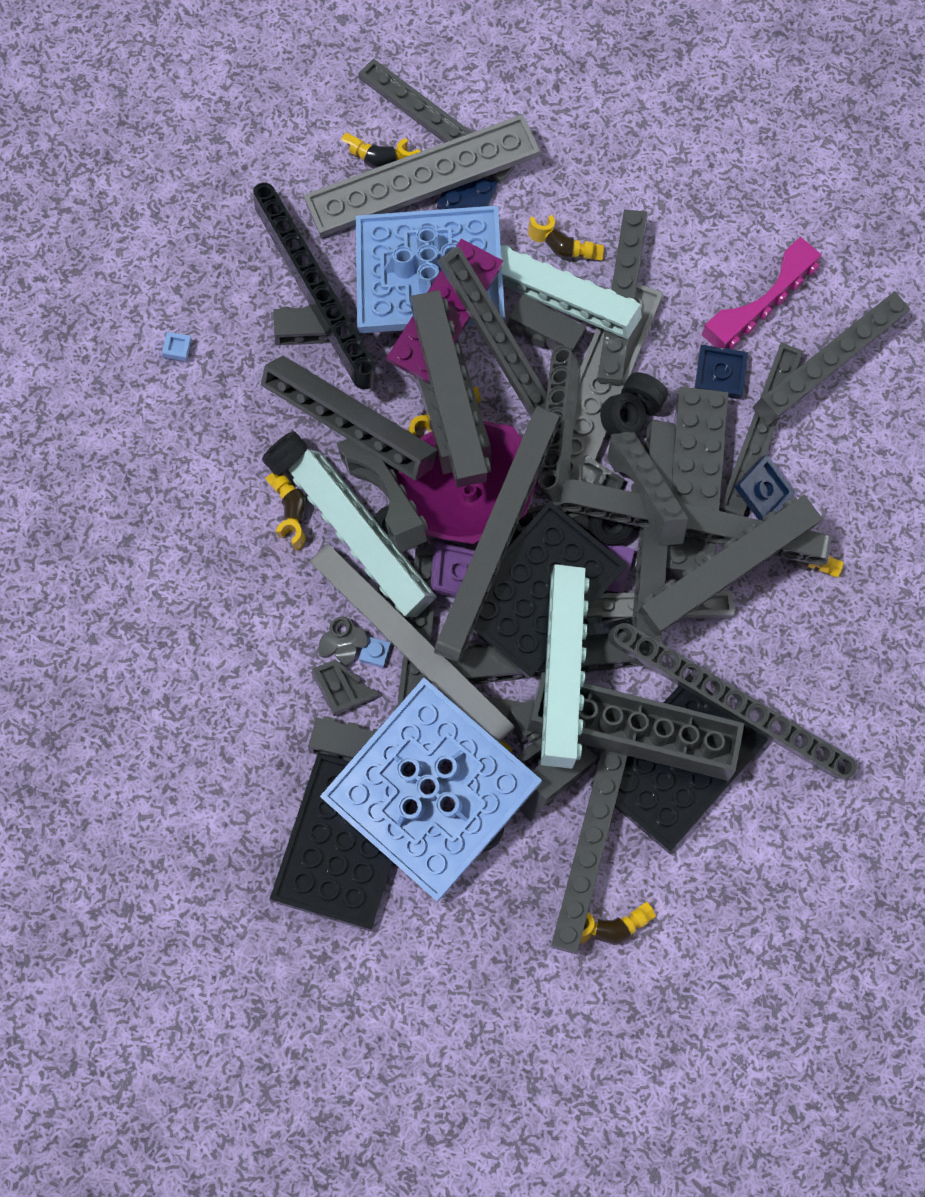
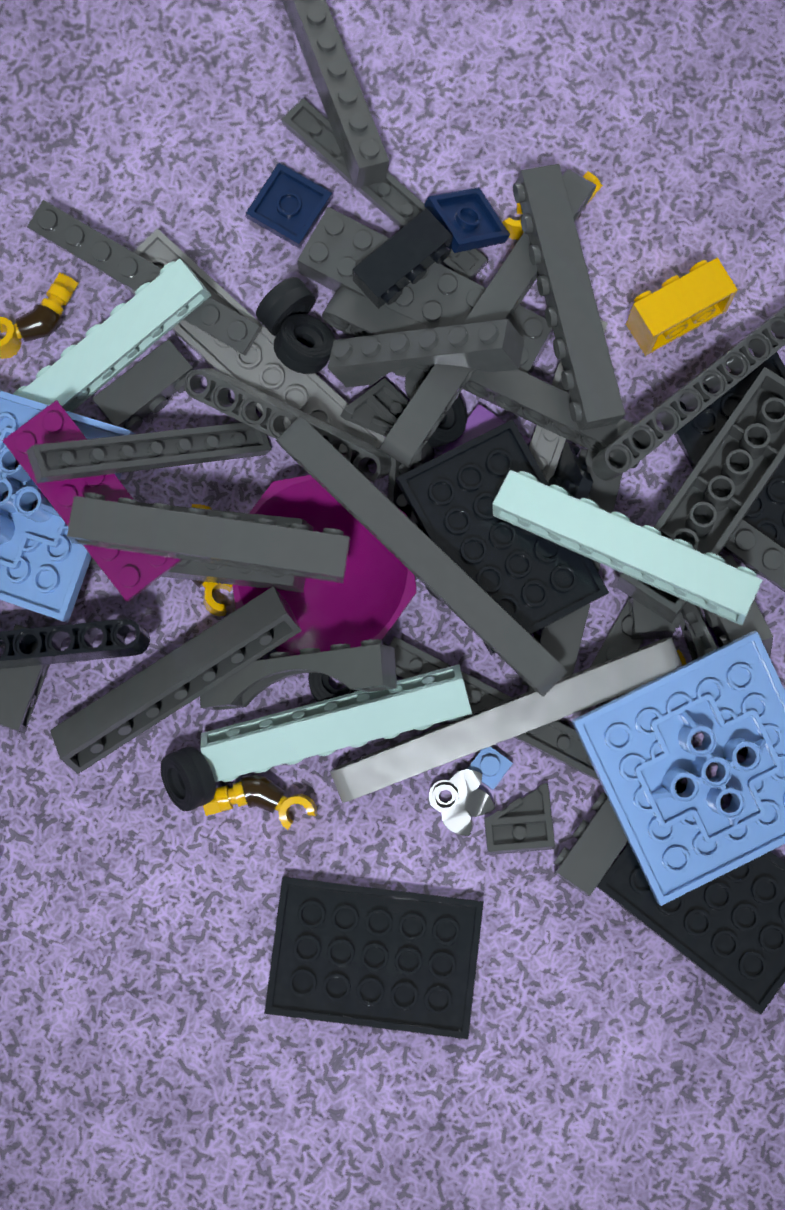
camera: 60 degrees left, 10 degrees up
medium lavender tile [430,542,475,597] -> none
dark pink arch [702,236,822,349] -> none
none -> black plate [264,877,484,1039]
none -> black brick [352,208,452,309]
none -> yellow brick [626,257,738,356]

